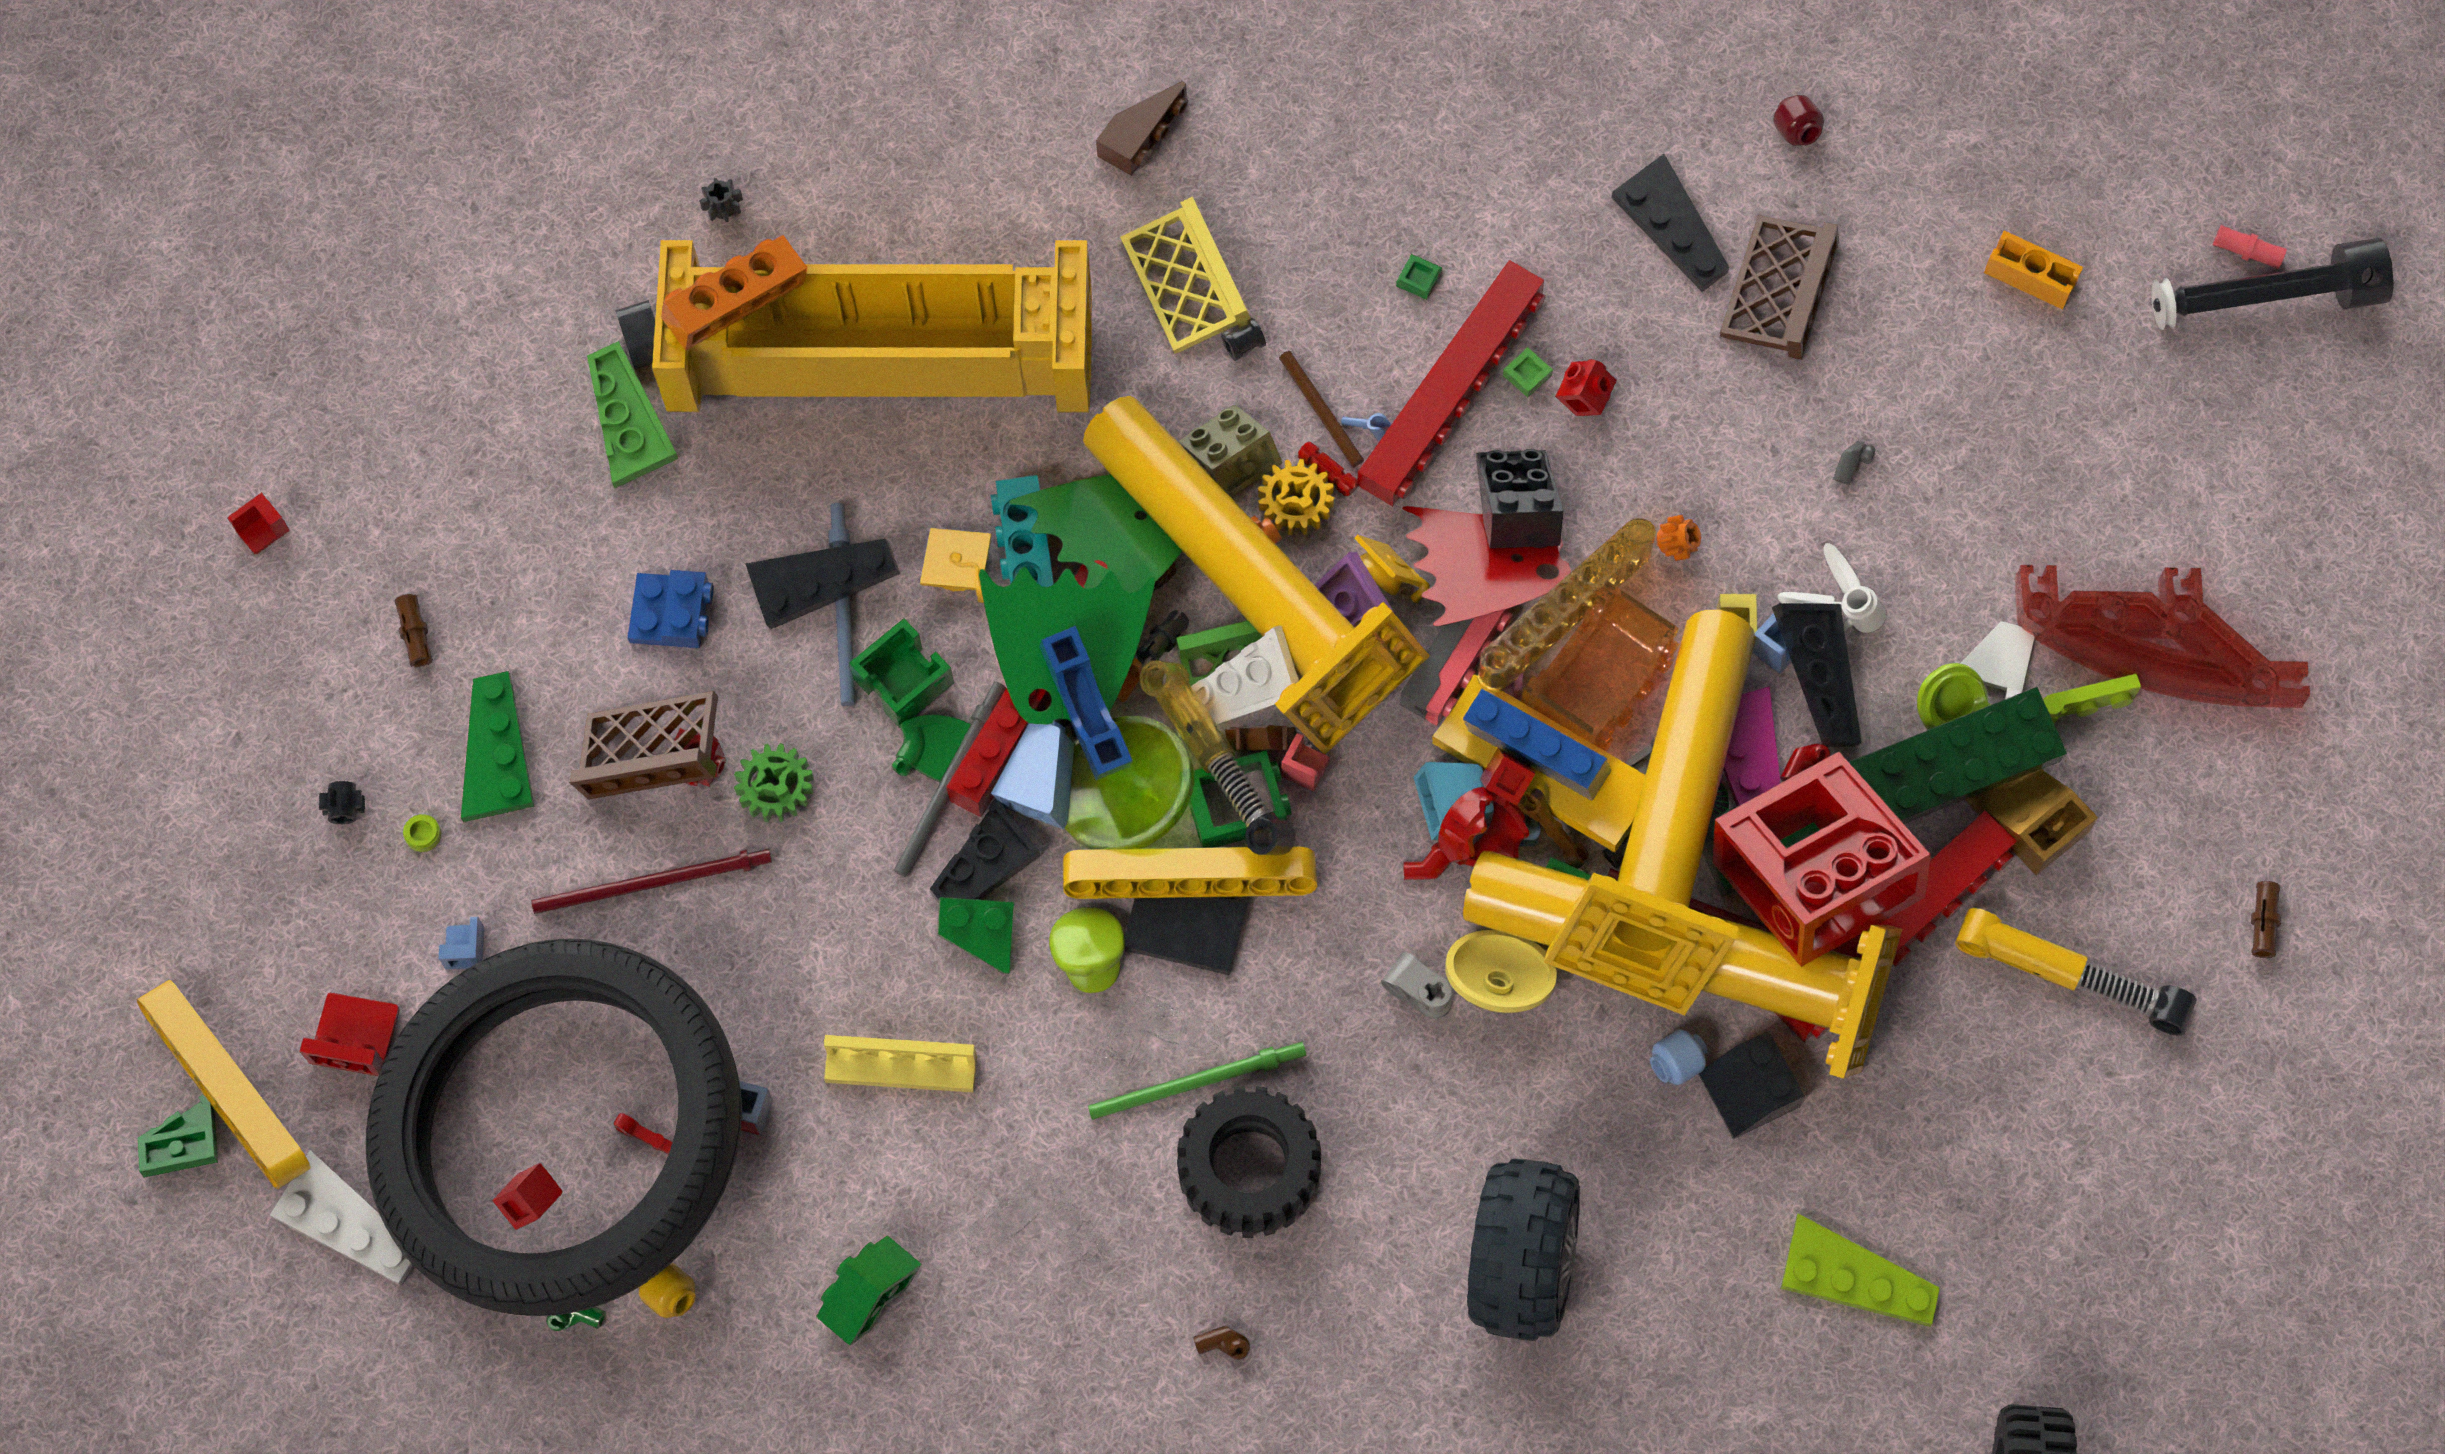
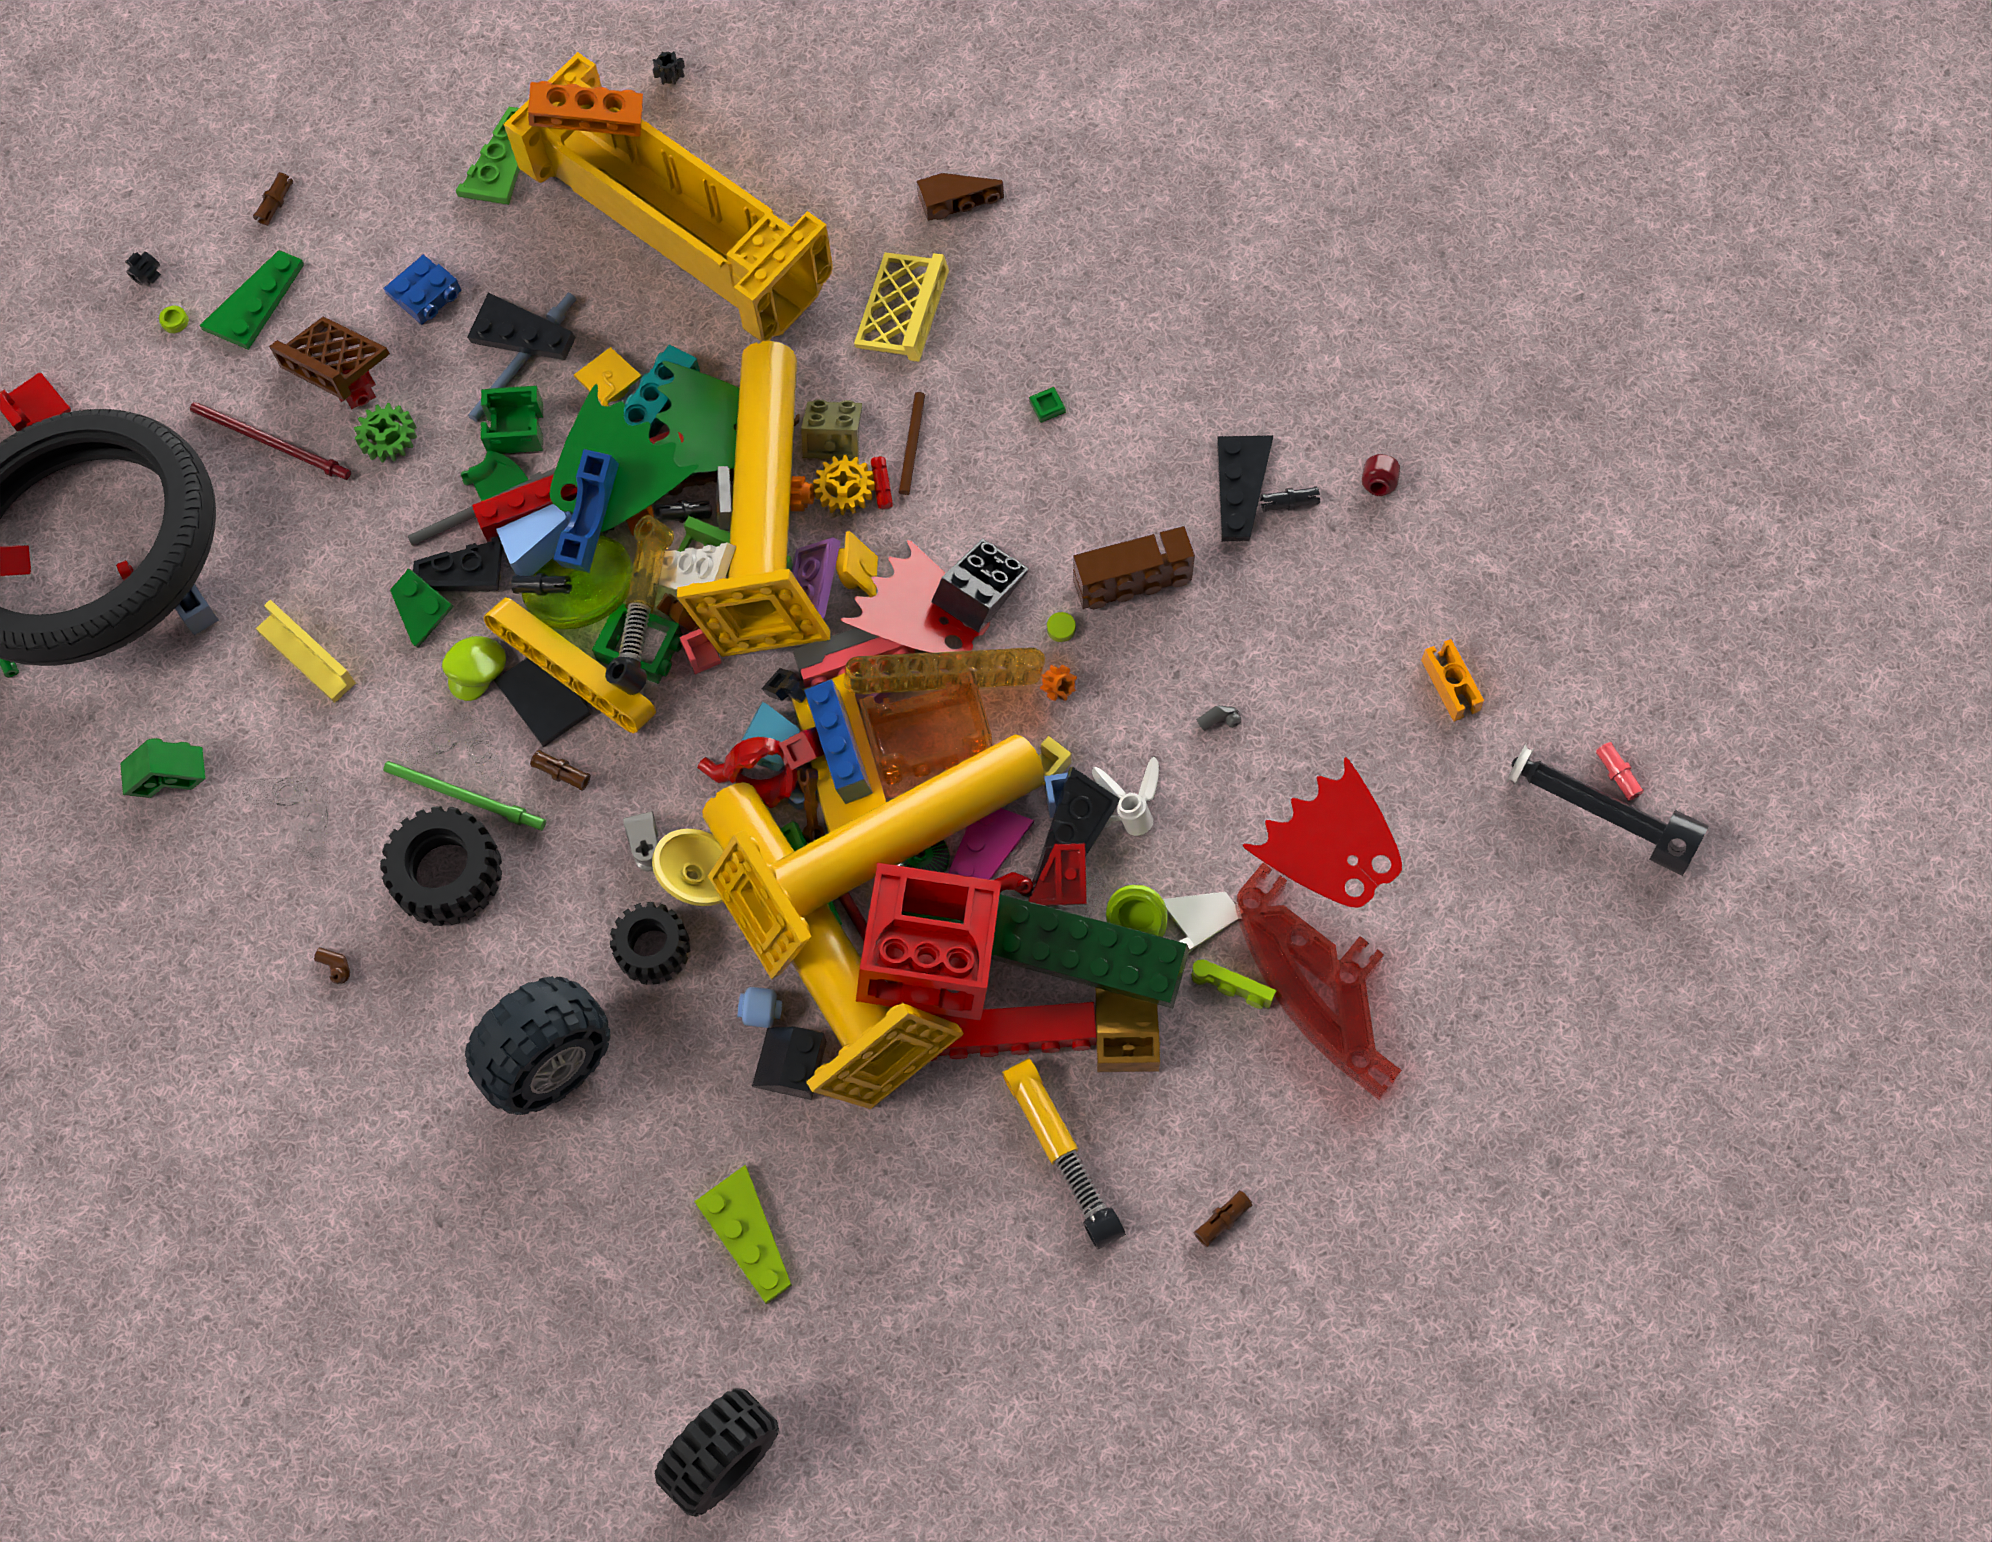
camera: 40 degrees right, 0 degrees up
red panel [227,492,290,554] -> none
medium blue panel [438,916,484,970] -> none
yellow head [639,1263,696,1318] -> none
black bush [1221,318,1266,361] -> none
medium blue hand [1341,413,1391,441] -> none
red brick [1357,260,1546,507] -> none
bright green plate [1503,347,1553,398] -> none
red brick [1555,359,1617,416] -> none
fence [1720,215,1839,360] -> none
none -> black pin [511,573,572,596]
none -> reddish brown pin [530,750,591,791]
none -> black tyre [610,902,690,985]
none -> tile [716,466,732,530]
none -> black plate [761,668,806,703]
none -> red wing [1029,843,1087,906]
none -> lime tile [1047,612,1076,642]
none -> reddish brown piece [1073,526,1195,610]
none -> red piece [1243,757,1402,908]
none -> black pin [1260,486,1320,512]

